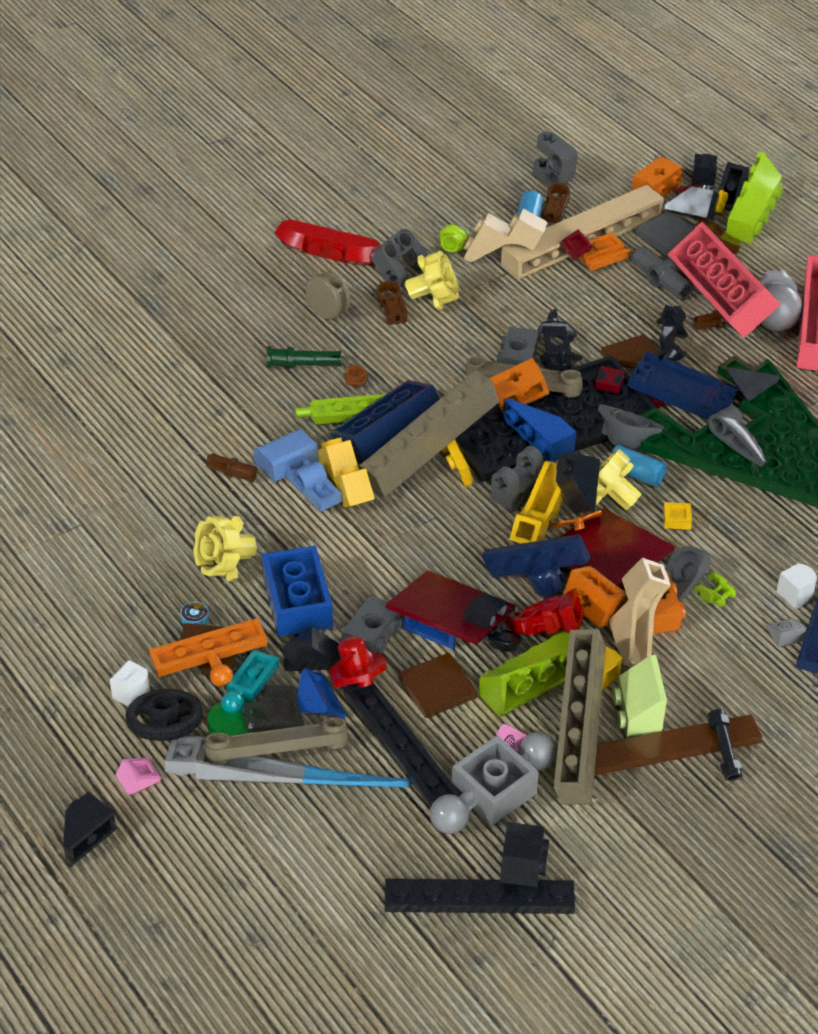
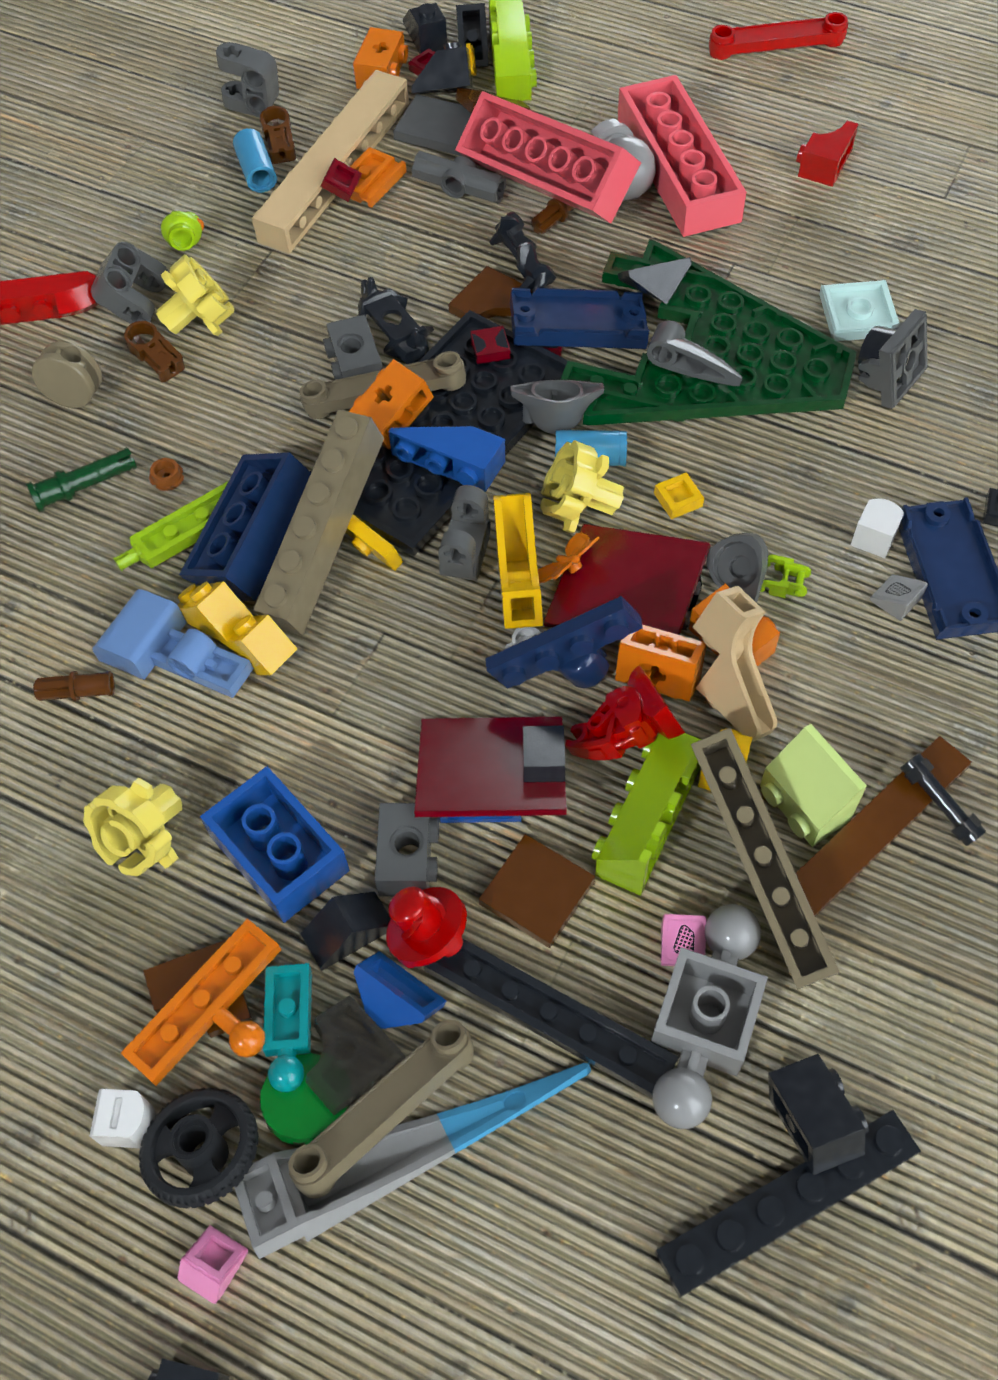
camera: 25 degrees left, 15 degrees up
tile [180,601,209,625] -> none
tan arch [463,209,548,262] -> none
black hat [487,624,522,652] -> none
black slope [556,452,600,513] -> none

